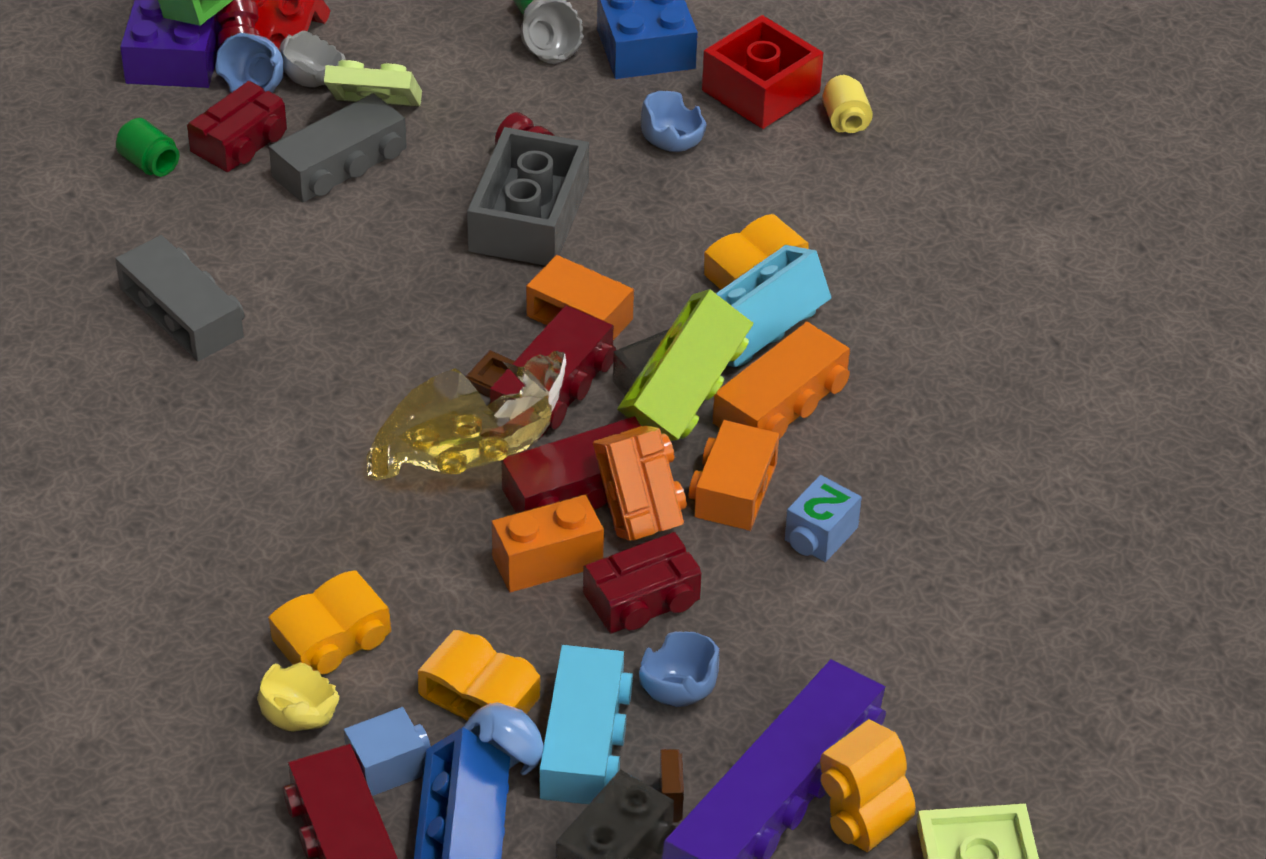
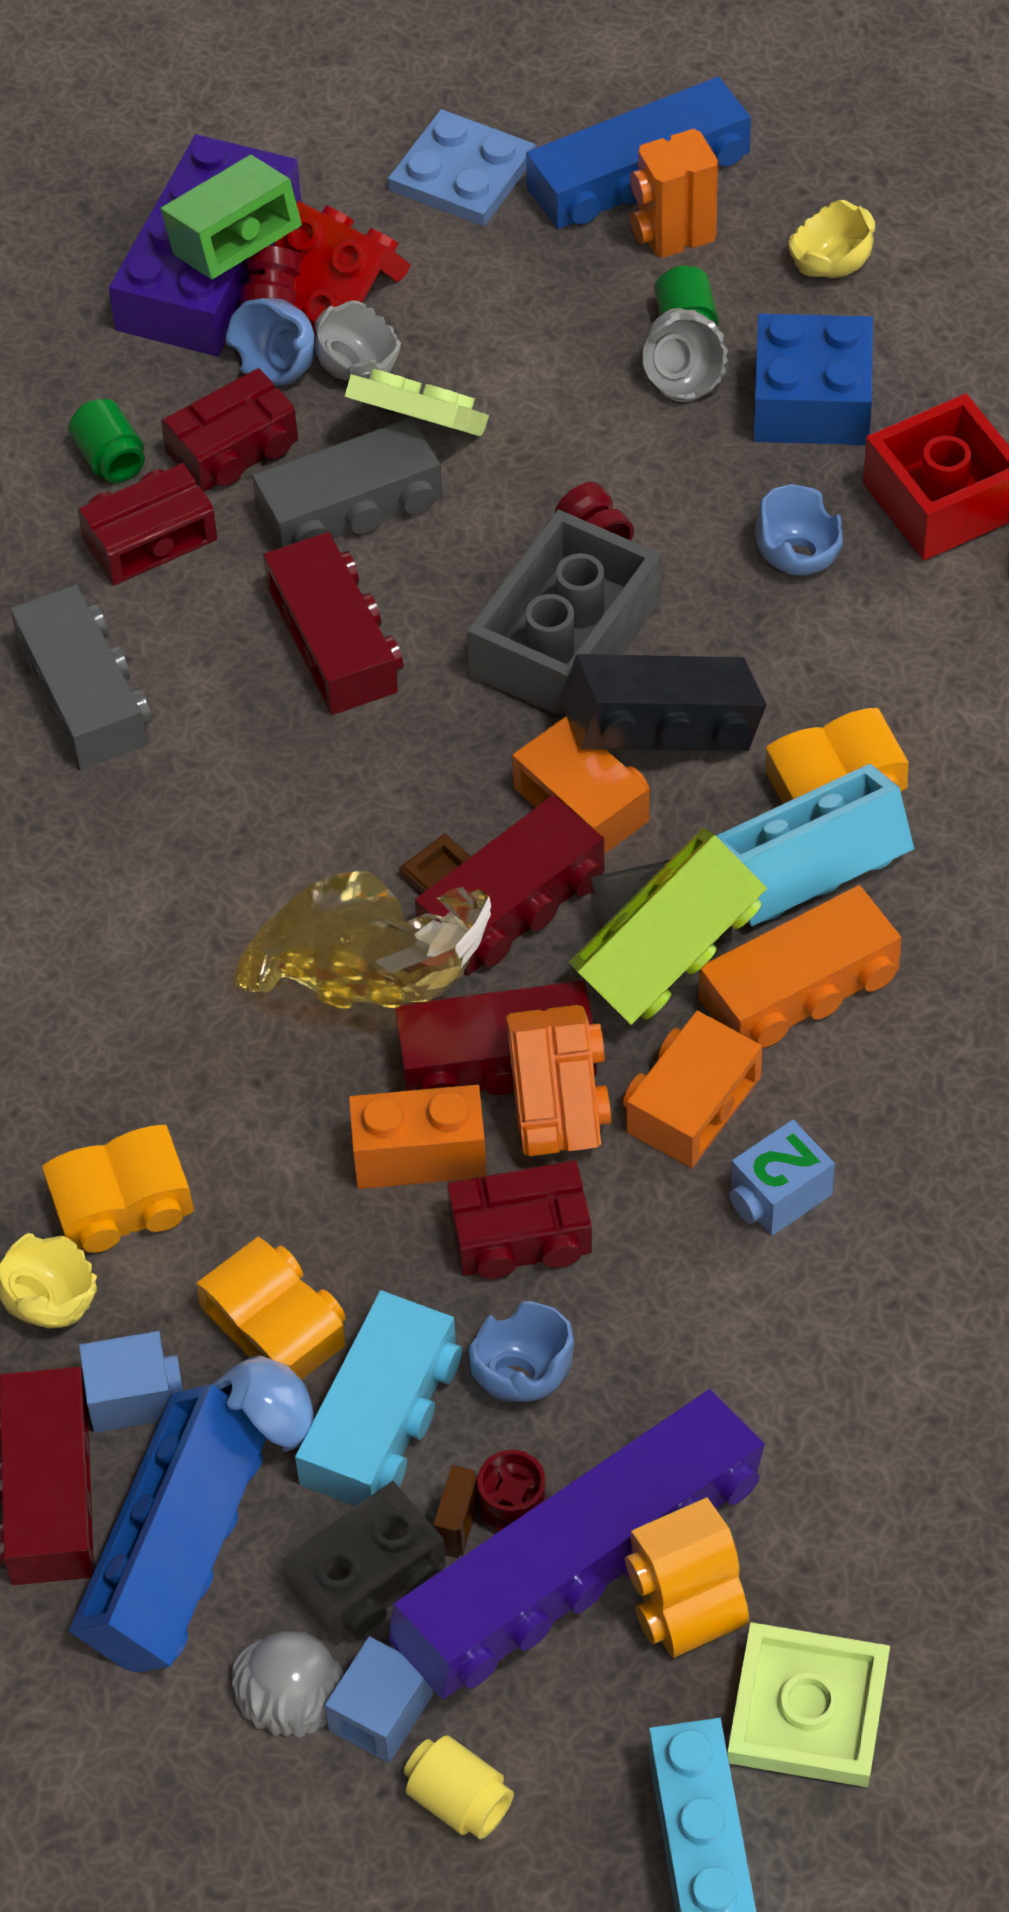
camera: 20 degrees right, 10 degrees up
none -> dark red brick [77,463,218,586]
none -> dark red brick [263,532,404,716]
none -> dark red wheel [477,1449,547,1534]
none -> black brick [560,654,767,751]

